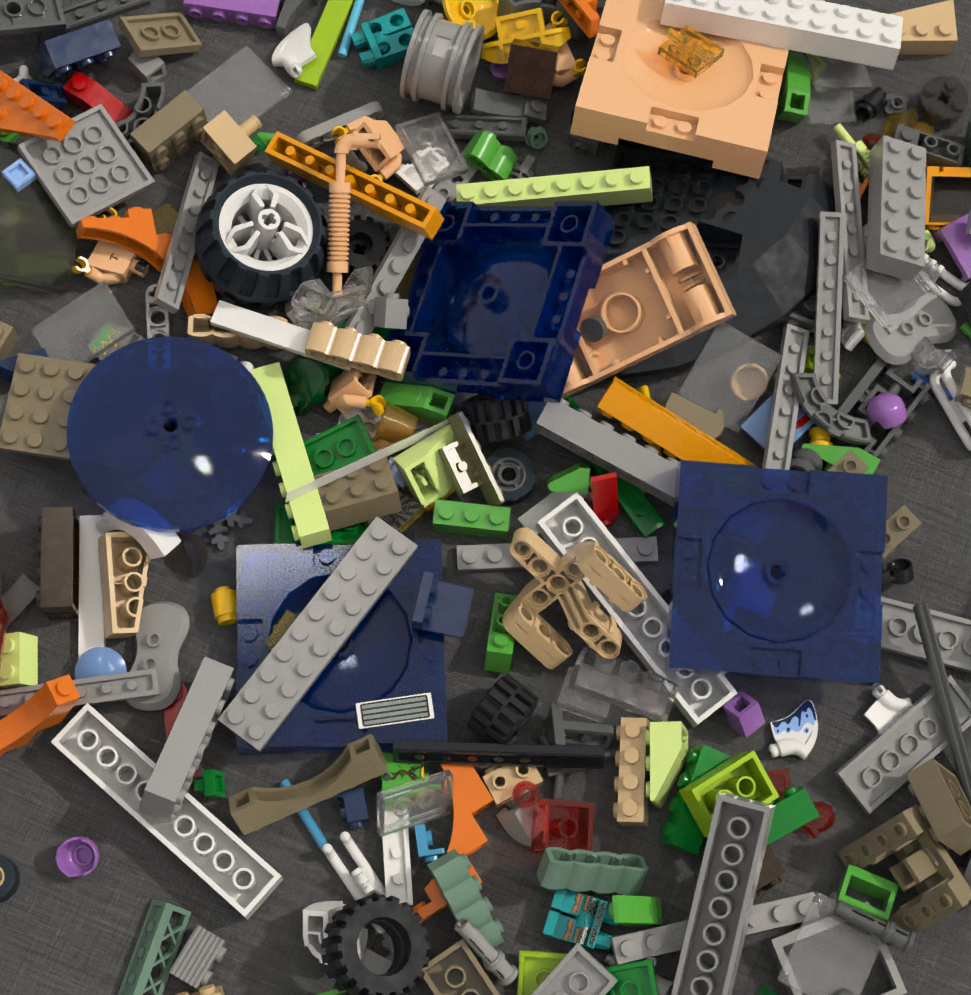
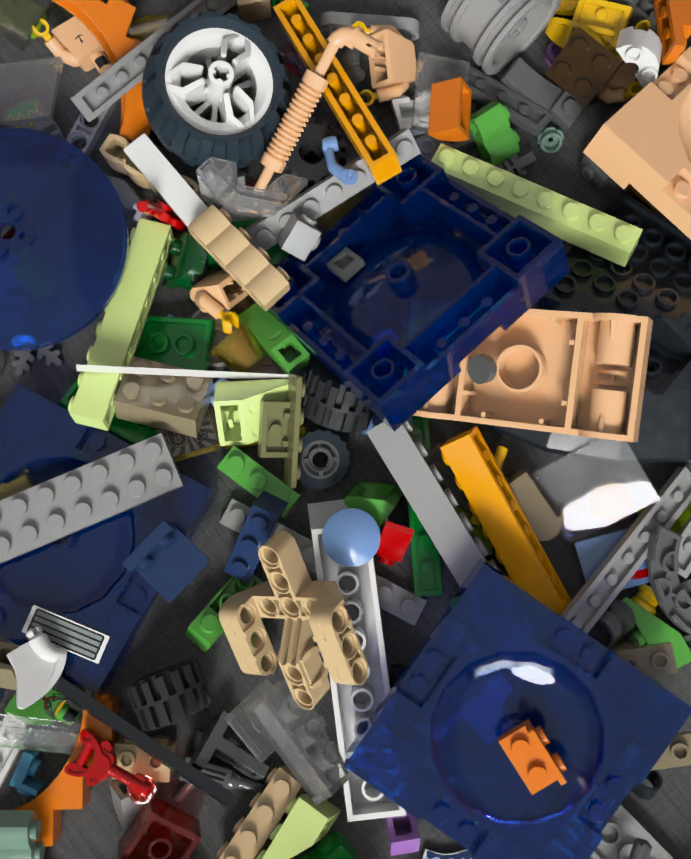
camera: 35 degrees right, 10 degrees up
none -> white arm [6,626,67,710]
none -> red piece [64,728,153,796]
none -> red piece [136,199,187,232]
none -> dark blue brick [224,490,288,584]
none -> medium blue piece [322,136,358,185]
none -> medium blue dish [322,508,380,567]
none -> dark grey tile [326,246,365,283]
none -> orange brick [428,77,472,142]
none -> orange bracket [497,719,567,795]
none -> white cylinder [616,26,662,88]

